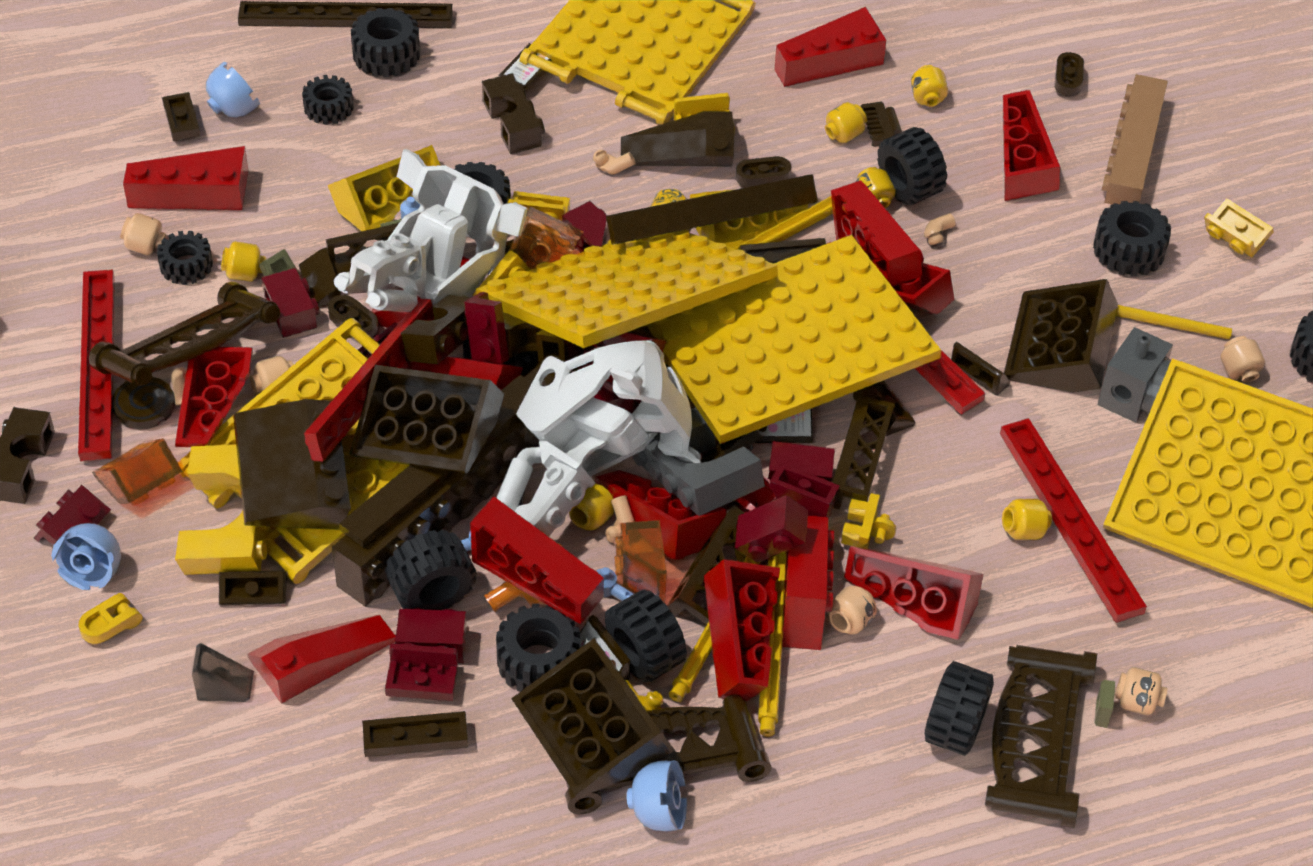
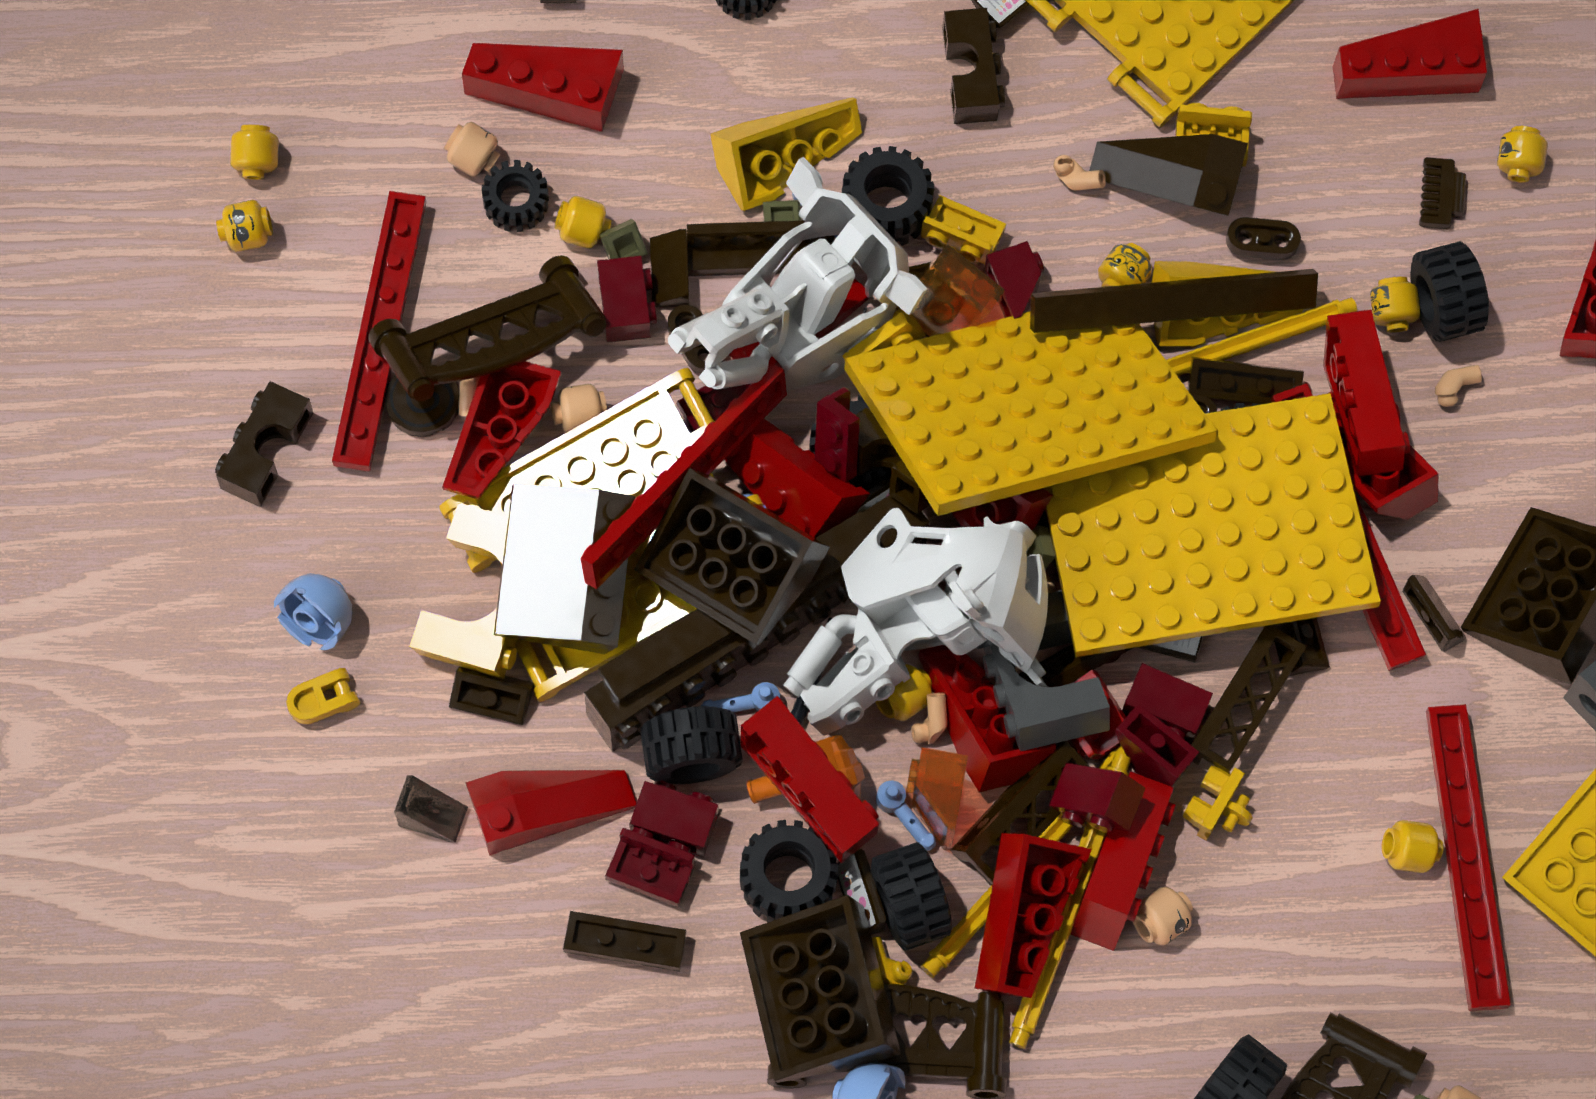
camera: 15 degrees right, 20 degrees up
dark red bracket [34,484,111,545] -> none
clear orange slope [92,438,183,506] -> none
dark brown arch [401,295,471,365] -> none
yellow head [824,102,867,143] -> none
red wedge [844,546,984,640] -> none

